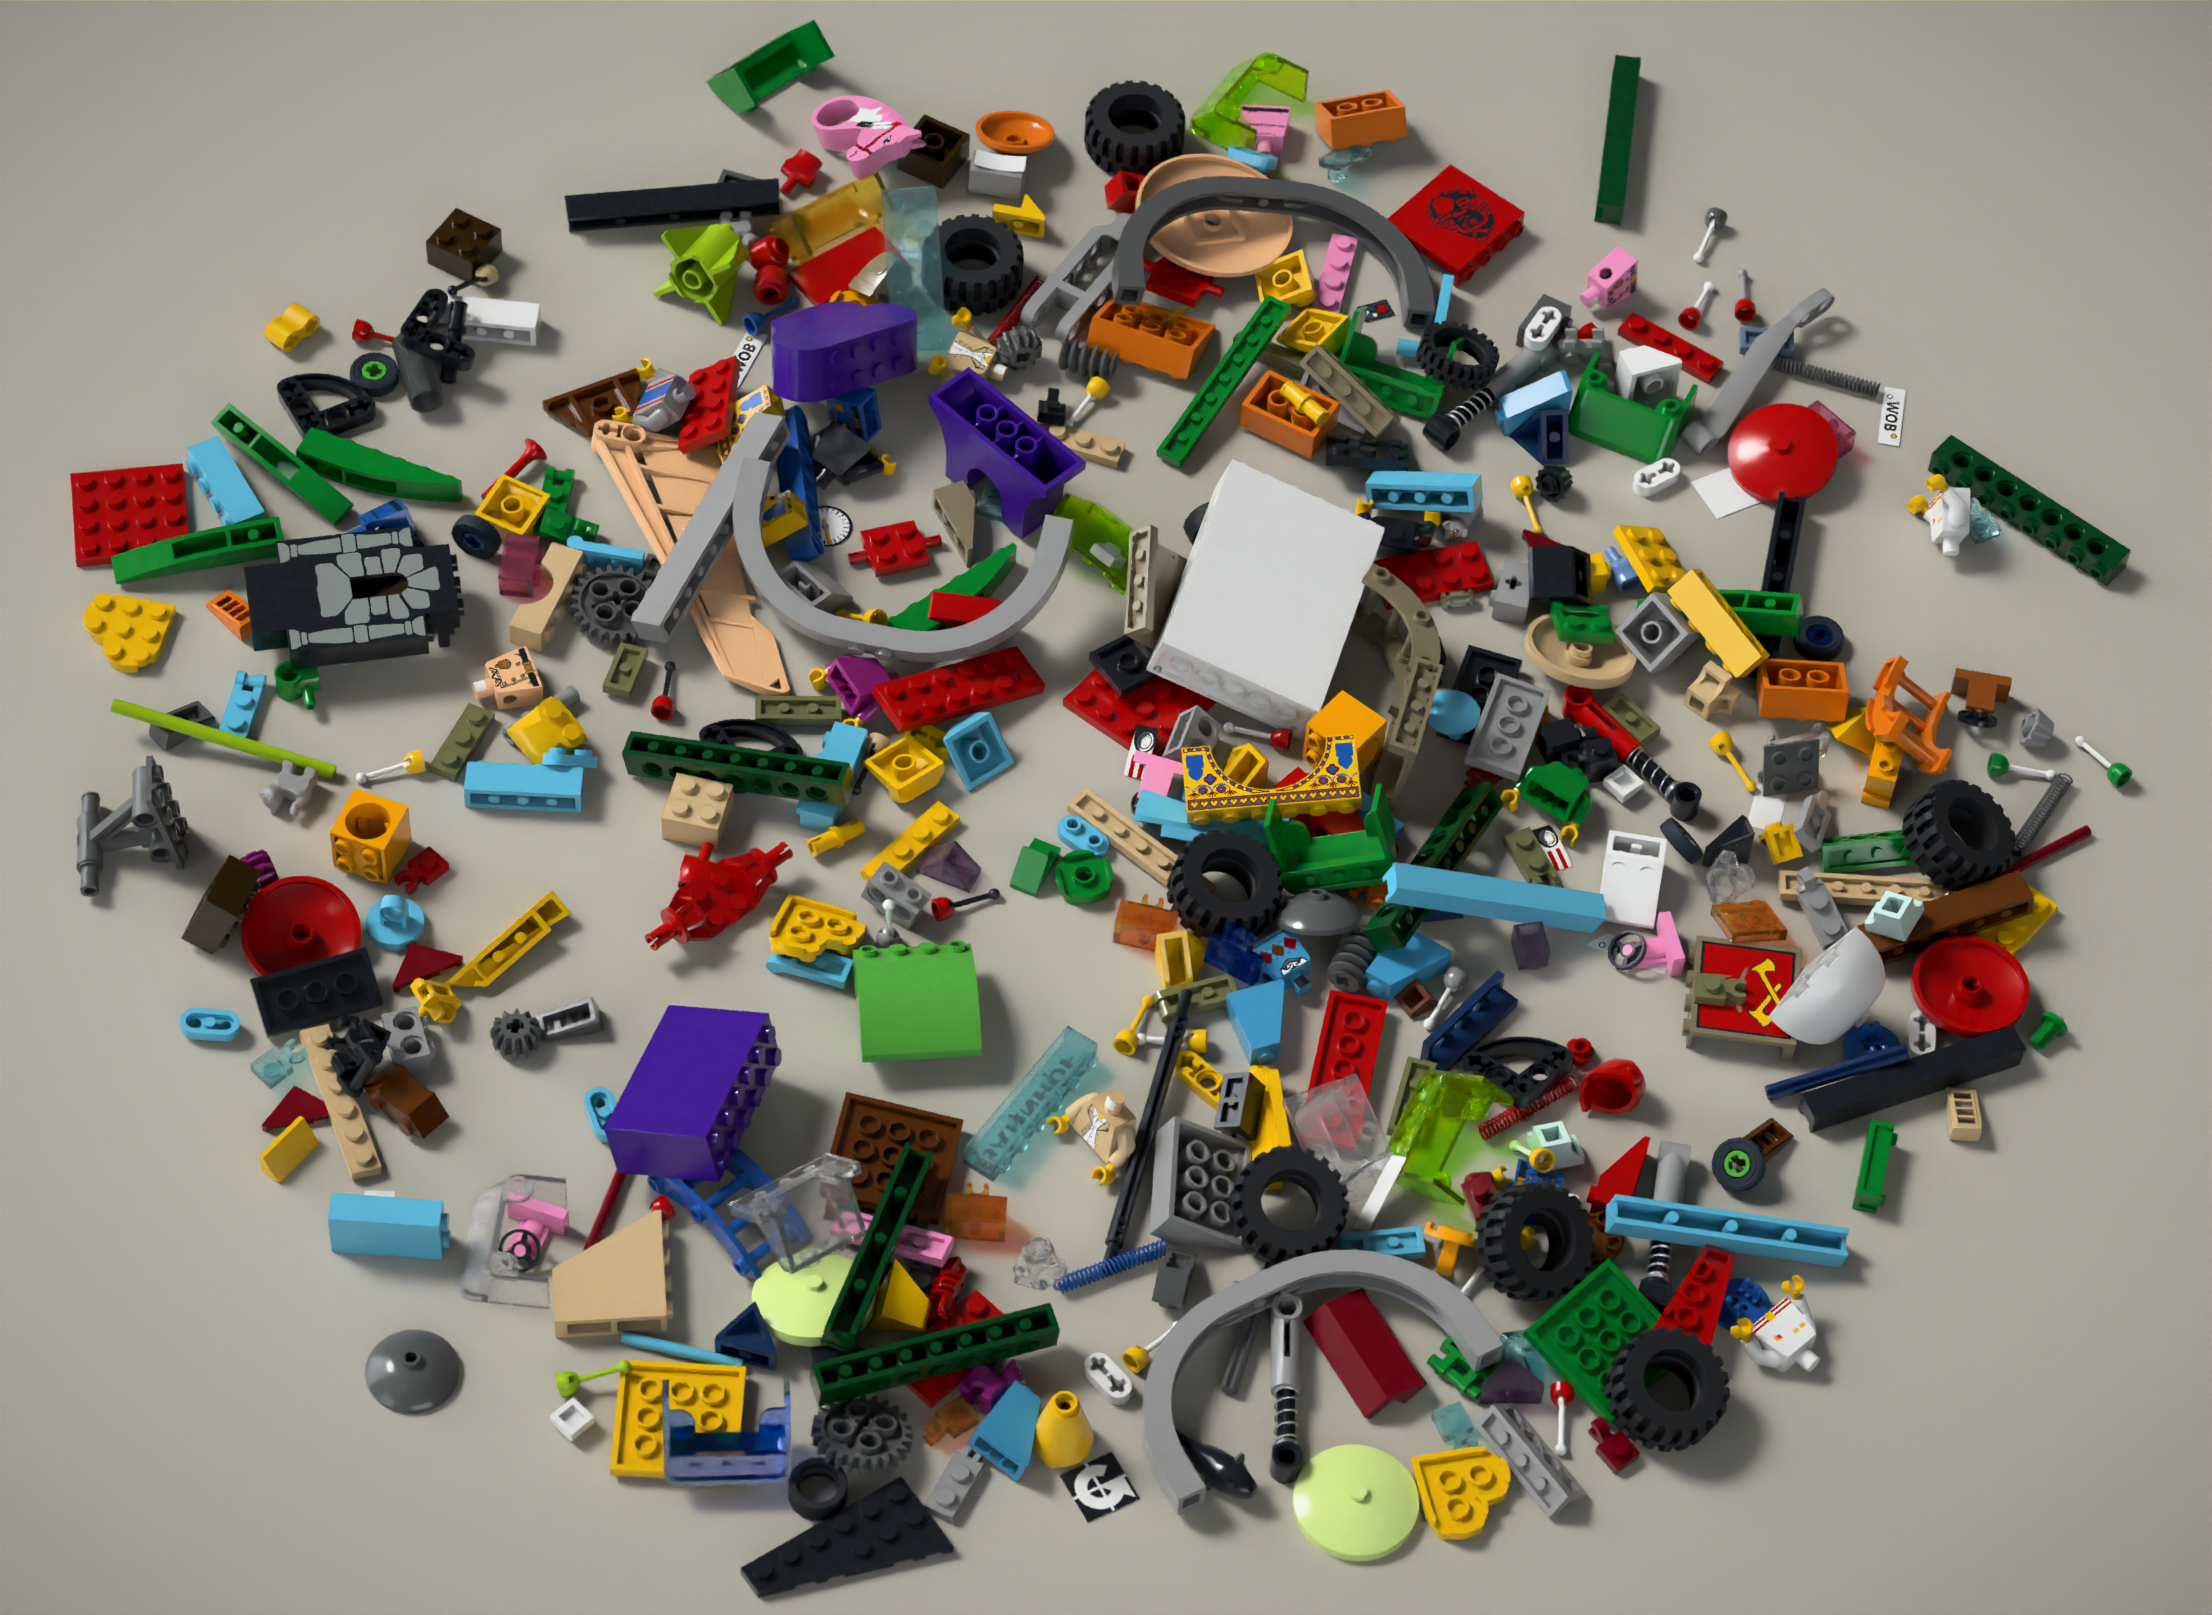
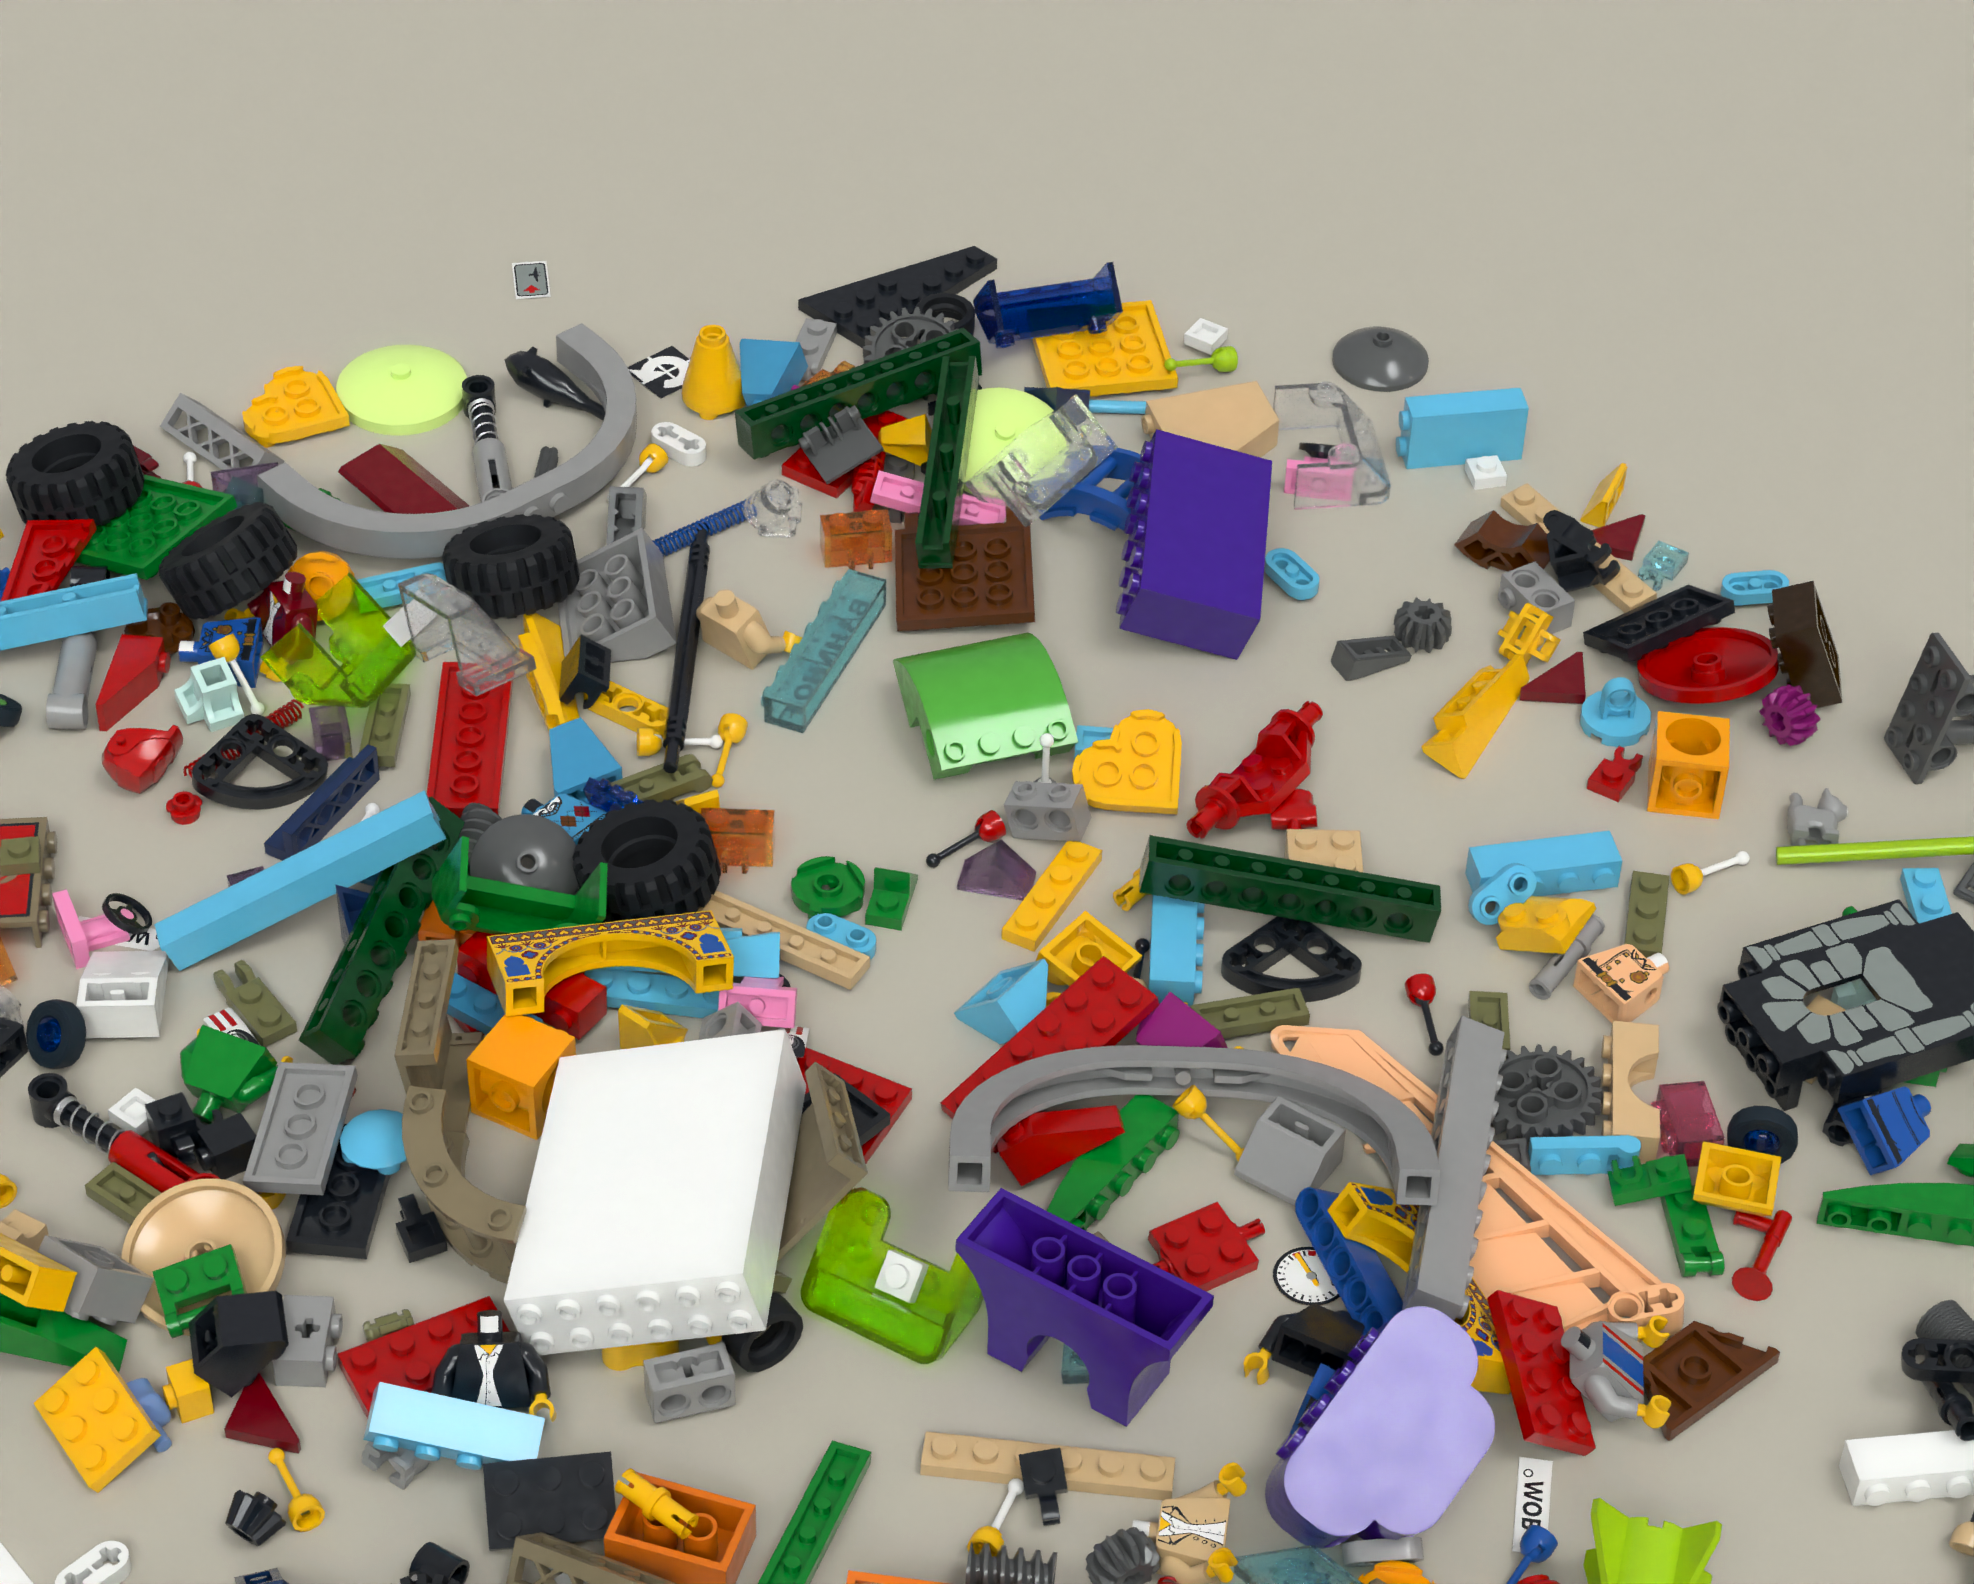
camera: 170 degrees right, 10 degrees down
clear light blue plate [1431,1401,1478,1450] -> none
none -> dark grey hinge [798,405,884,484]

